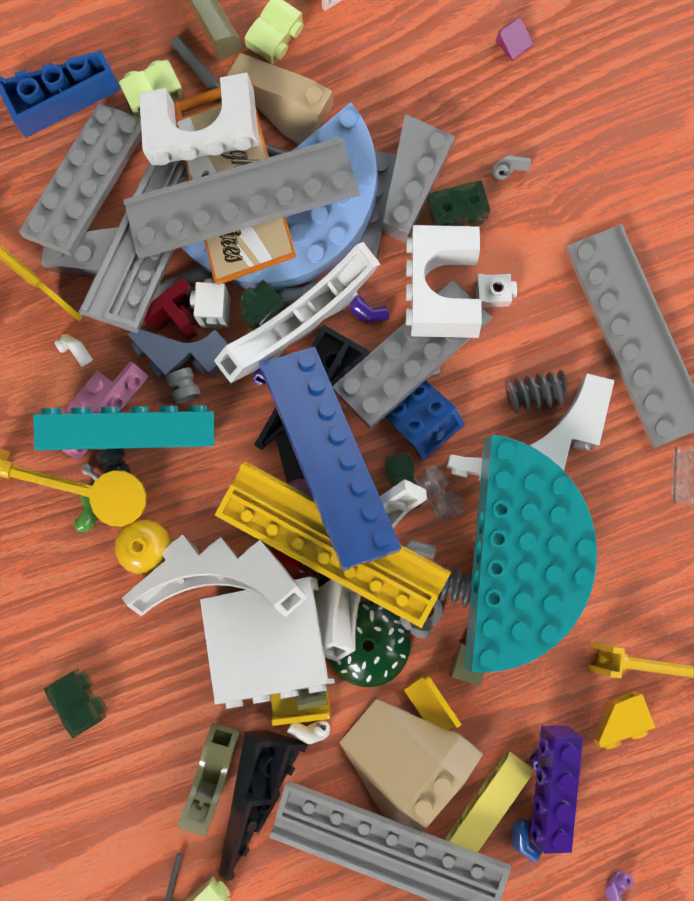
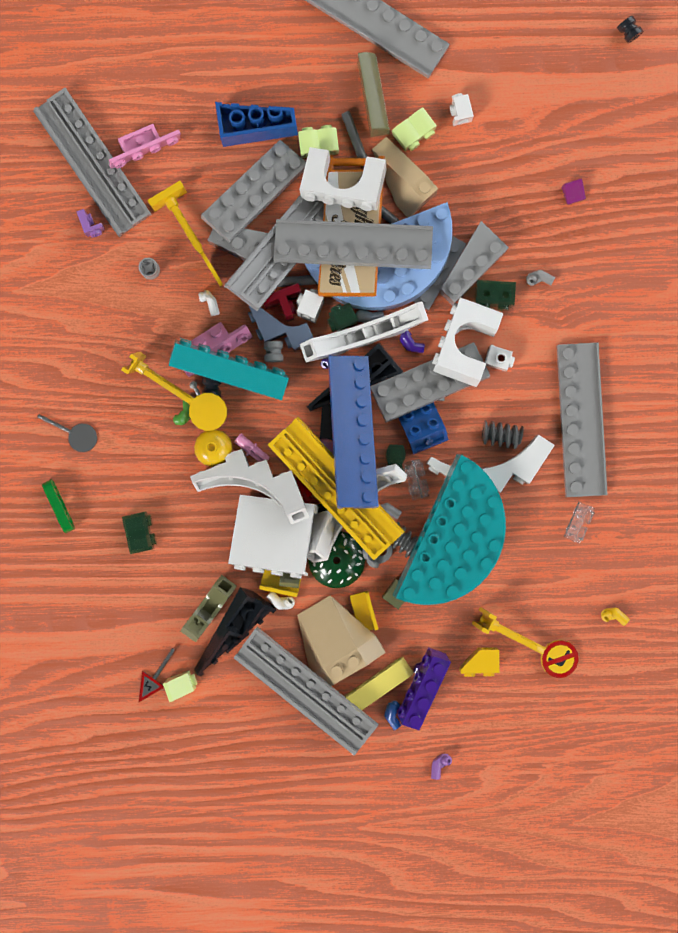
camera: 15 degrees right, 5 degrees up
none -> bright pink axle [234,433,270,462]

